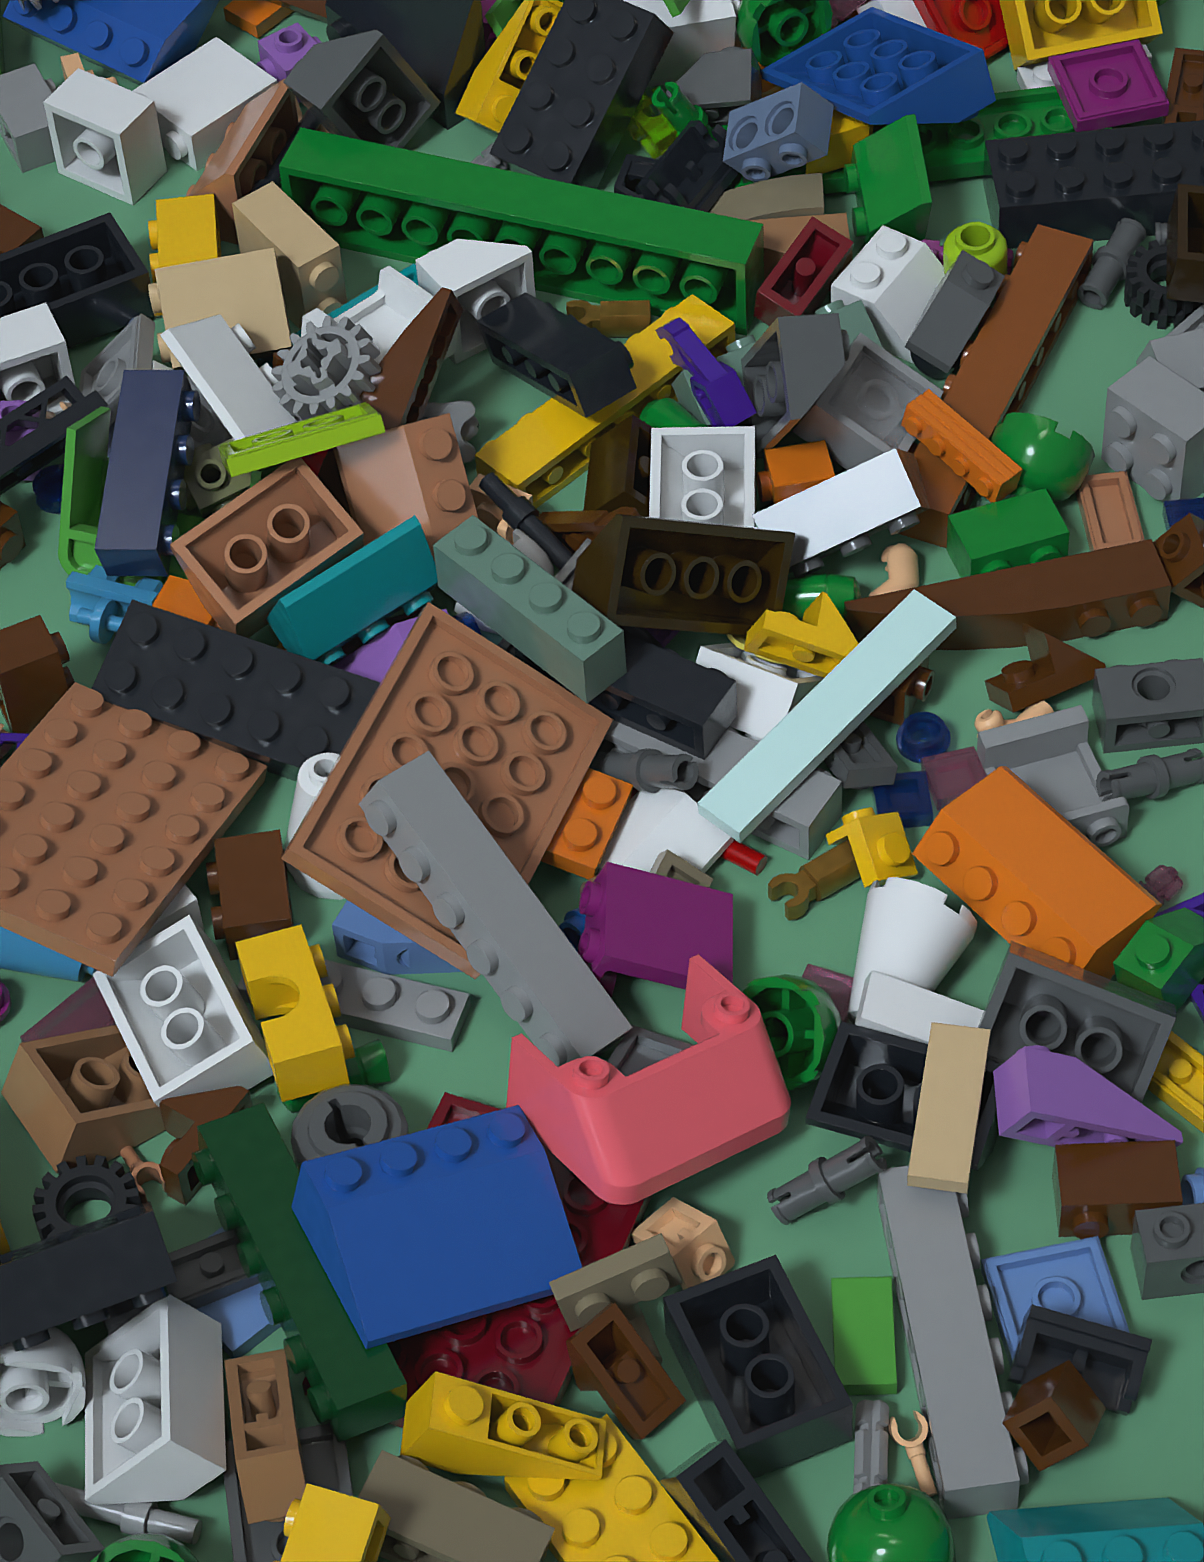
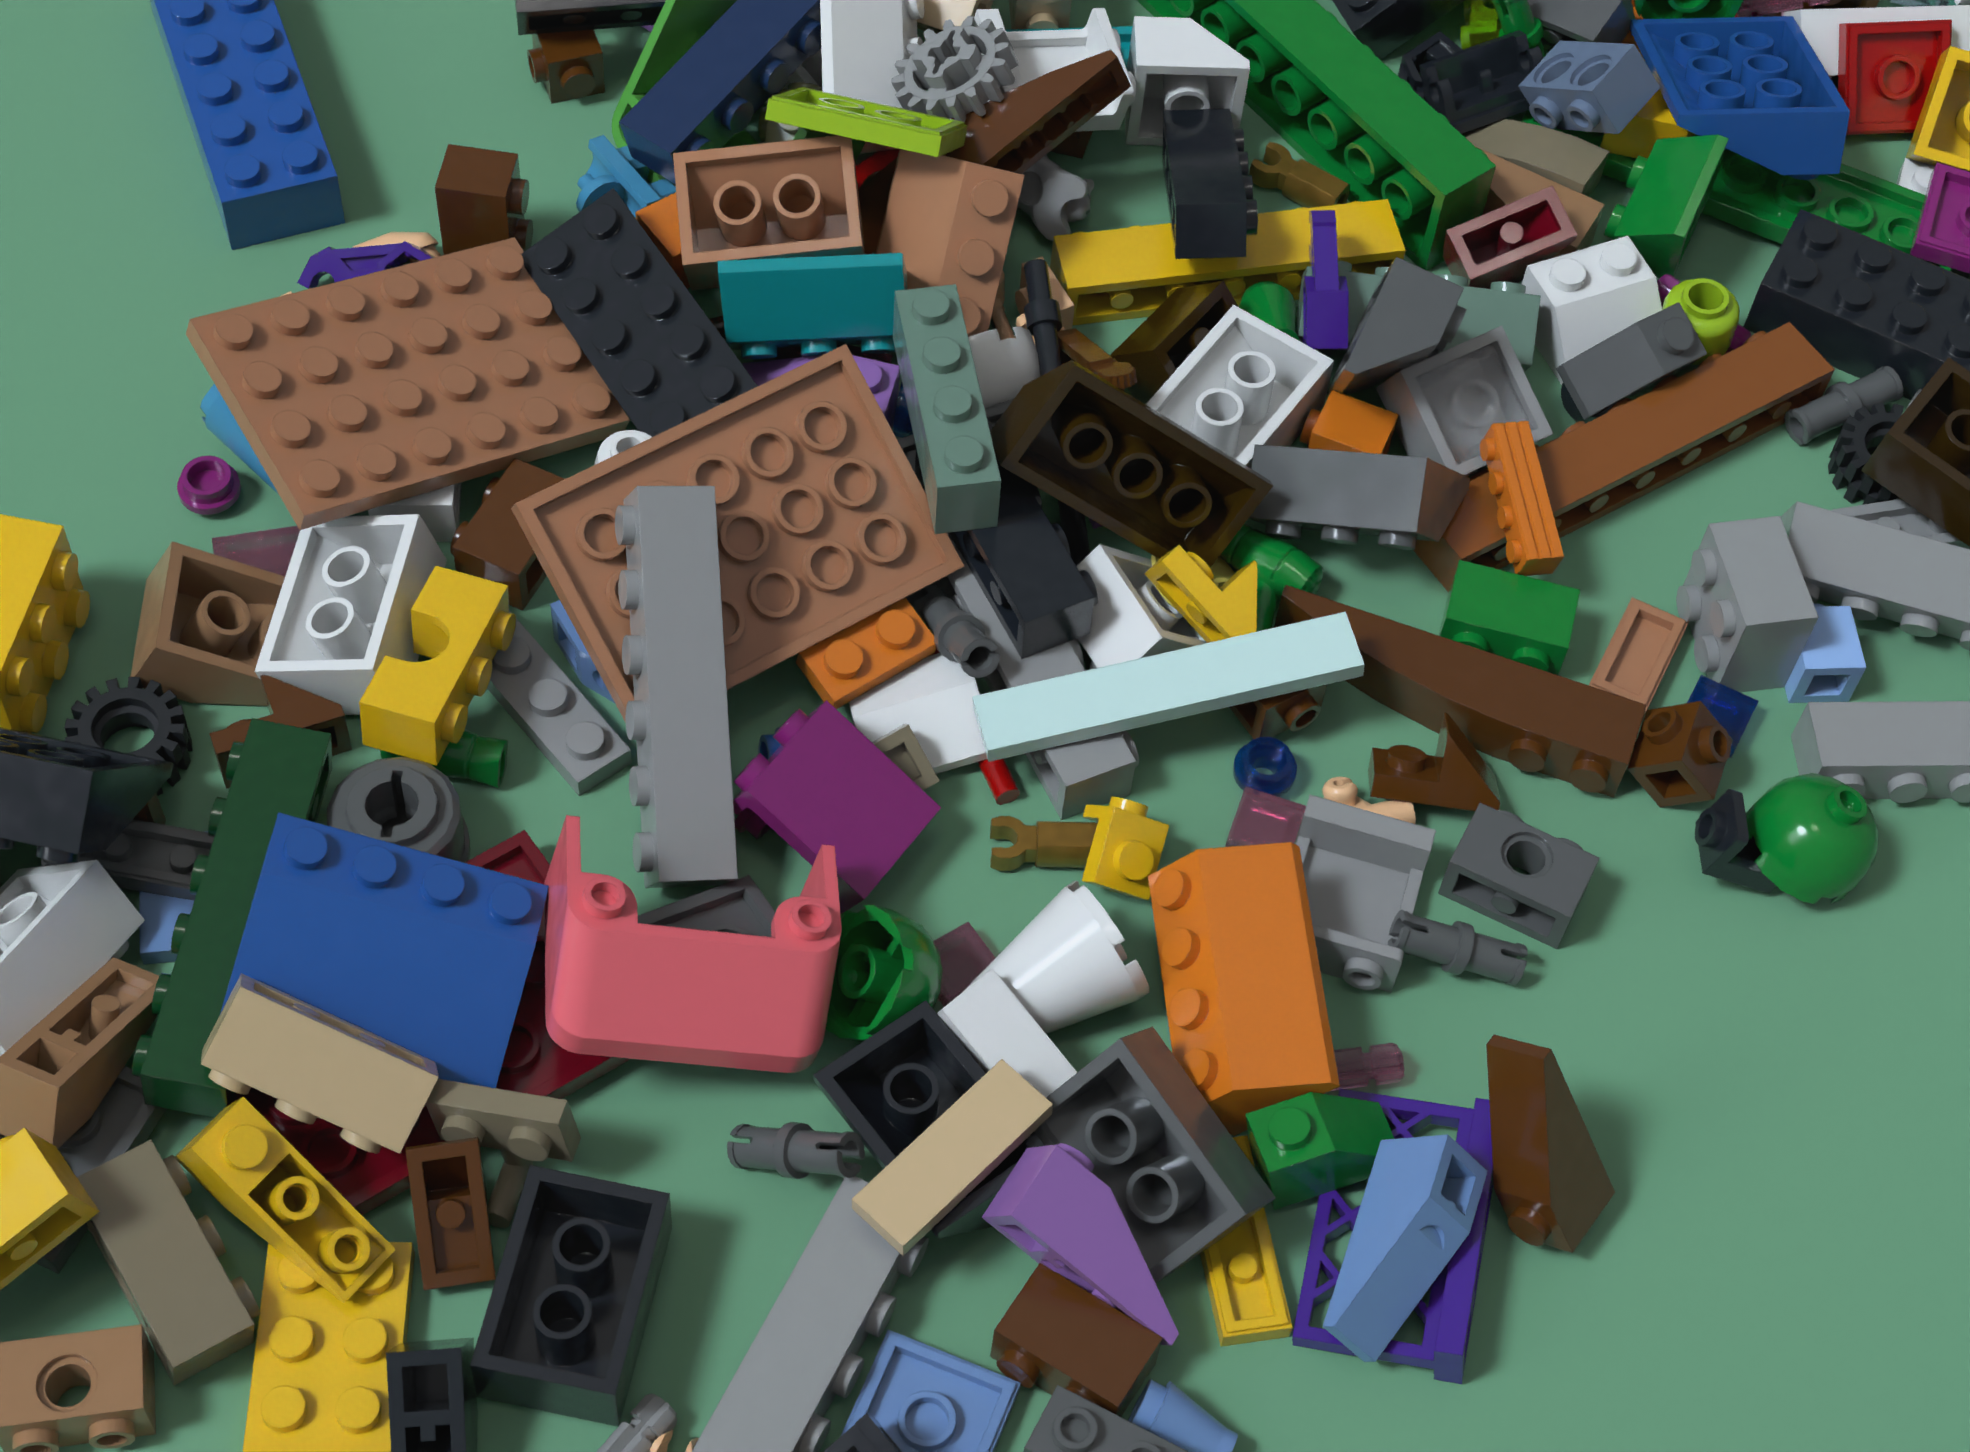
camera: 25 degrees right, 5 degrees up
nougat hand [120,1146,166,1204] -> none
light nougat bracket [631,1197,735,1290] -> none
dark grey plate [824,721,898,790] -> none
bright green tile [831,1277,897,1395] -> none
light nougat arm [869,543,919,597] -> none
clear blue tile [871,771,933,828] -> none
green cylinder [990,412,1095,504] -> none
none -> tan brick [201,973,439,1154]

